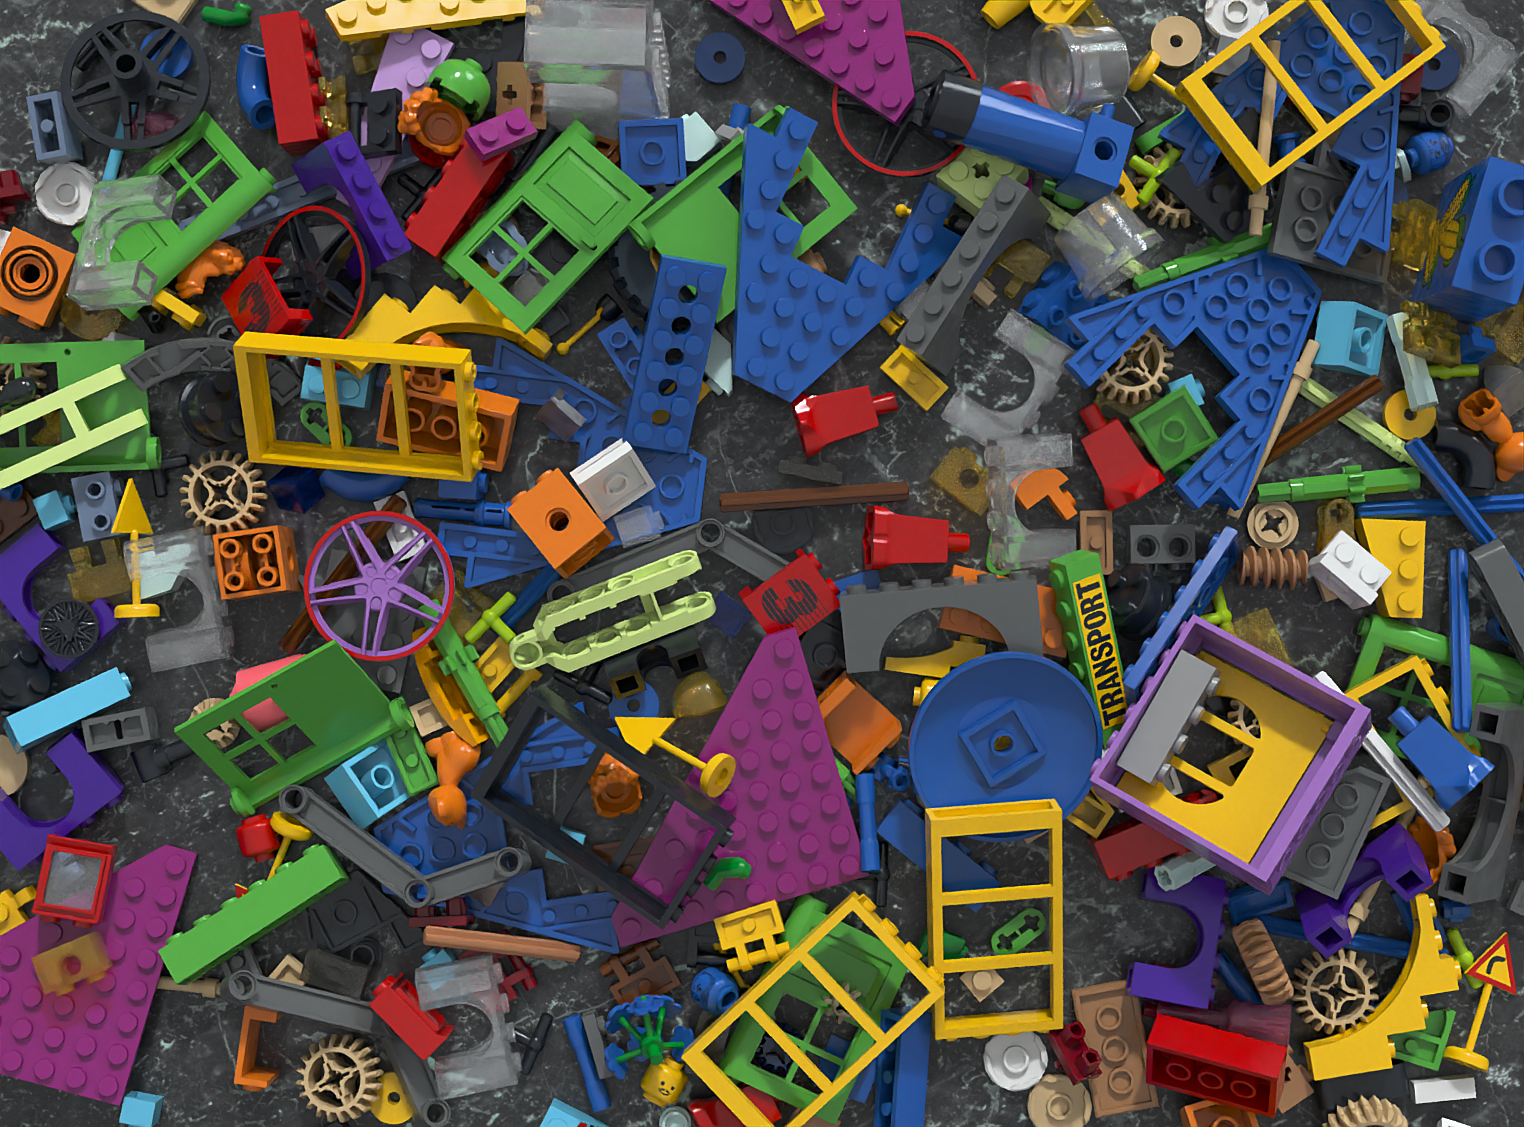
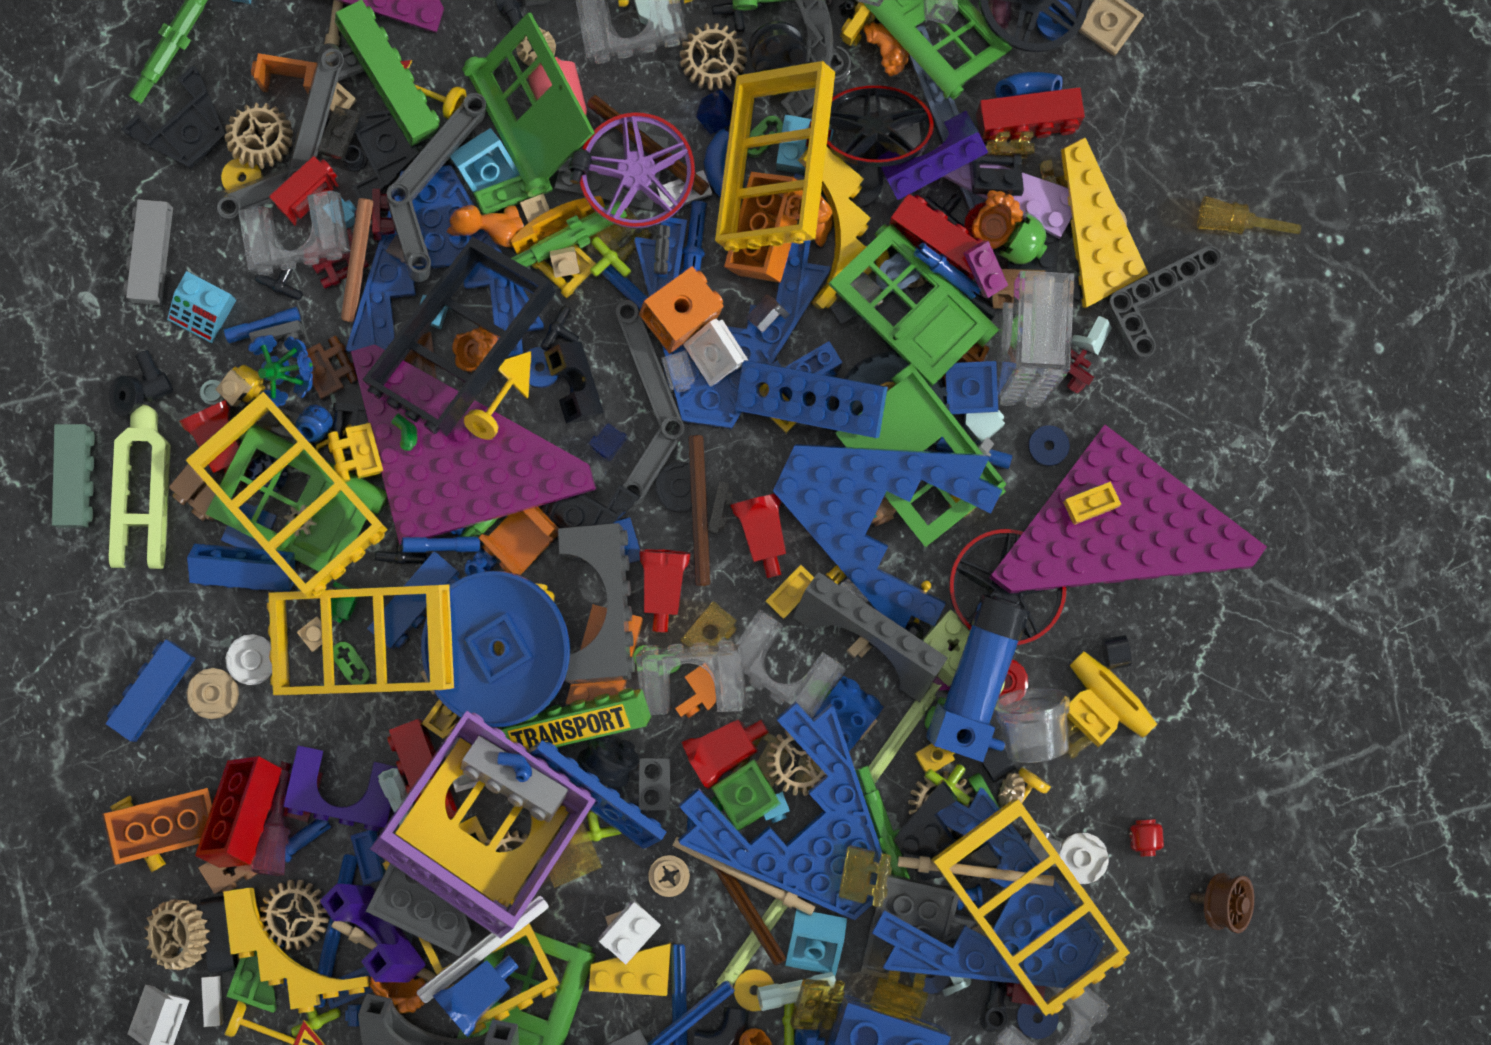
camera: 85 degrees right, 5 degrees down
green arm [201,2,251,26] -> none
orange brick [212,525,302,600] -> none
red panel [221,256,313,359] -> none
red head [236,813,282,863] -> none
blue brick [438,467,489,500] -> none
yellowish green piece [509,550,716,673] -> none
hinge [556,292,624,355] -> none
clear yellow hat [671,671,729,719] -> none
light aqua slope [681,328,733,397] -> none
red panel [738,548,841,637] -> none
yellow slope [883,635,986,678] -> none
clear yellow plate [982,239,1051,300] -> none
dark red hips [1045,1021,1102,1086] -> none
clear piece [1054,192,1166,302] -> none
medium nougat tile [1070,979,1159,1118] -> none
medium nougat plate [1078,510,1113,575] -> none
tan piece [1149,16,1202,69] -> none
medium nougat gear [1232,918,1294,1007] -> none
medium nougat piece [1237,546,1308,590] -> none
bright green piece [1255,465,1420,504] -> none
clear yellow piece [1316,499,1356,555] -> none
blue head [1404,129,1454,175] -> none
blue axle [1448,548,1472,733] -> none
none -> tan plate [215,370,252,406]
none -> blue arm [497,752,532,782]
none -> tan plate [550,247,580,278]
none -> black cylinder [569,149,592,184]
none -> dark grey axle [654,225,670,275]
none -> clear yellow plate [839,845,892,907]
none -> blue pin [914,242,980,299]
none -> tan gear [997,773,1025,808]

